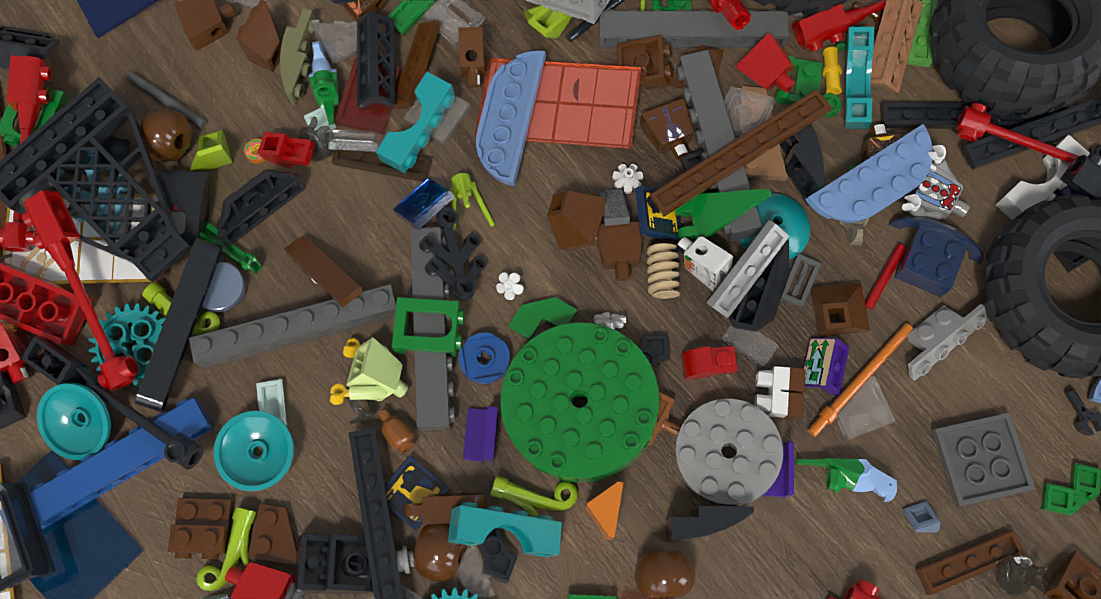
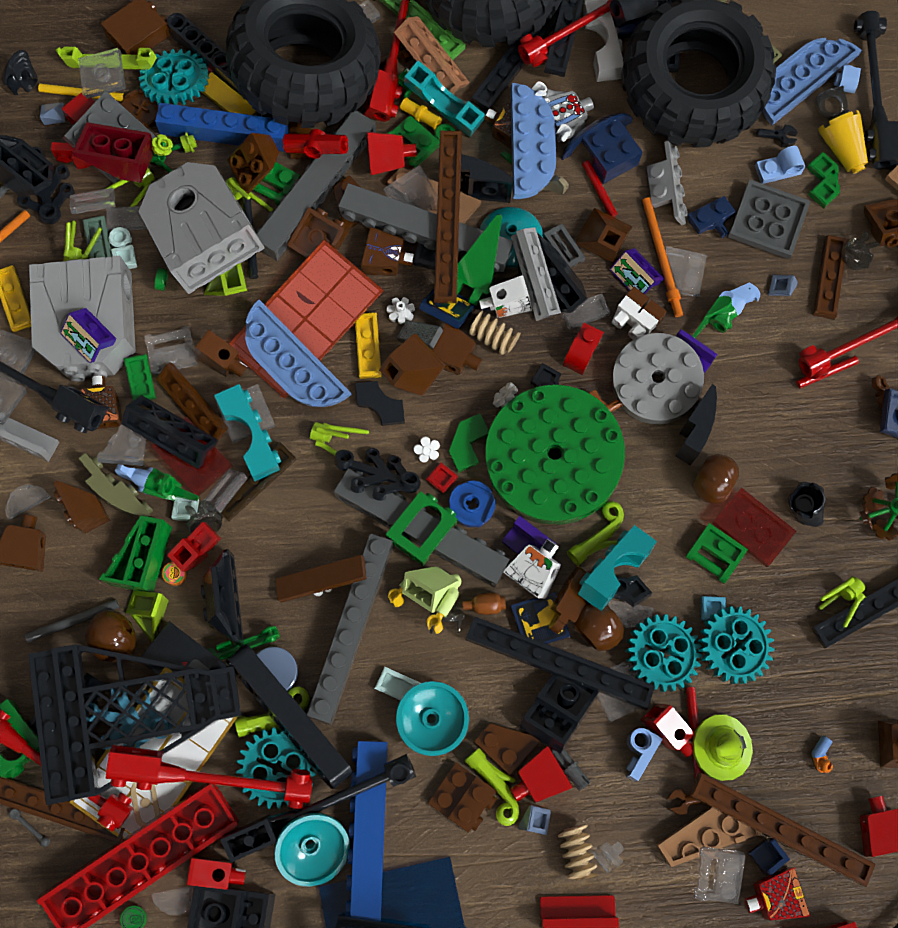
camera: 60 degrees left, 0 degrees up
clear blue tile [393,178,455,230] -> none
light grey plate [396,546,415,574] -> none
orange slope [585,482,623,541] -> none
none -> green wedge [99,516,172,592]
none -> yellow tile [355,313,382,379]
none -> black tile [355,381,405,426]
none -> red tile [426,462,458,495]
none -> white torso [504,539,561,599]
none -> dark blue plate [687,196,736,238]
none -> light blue plate [755,146,805,184]

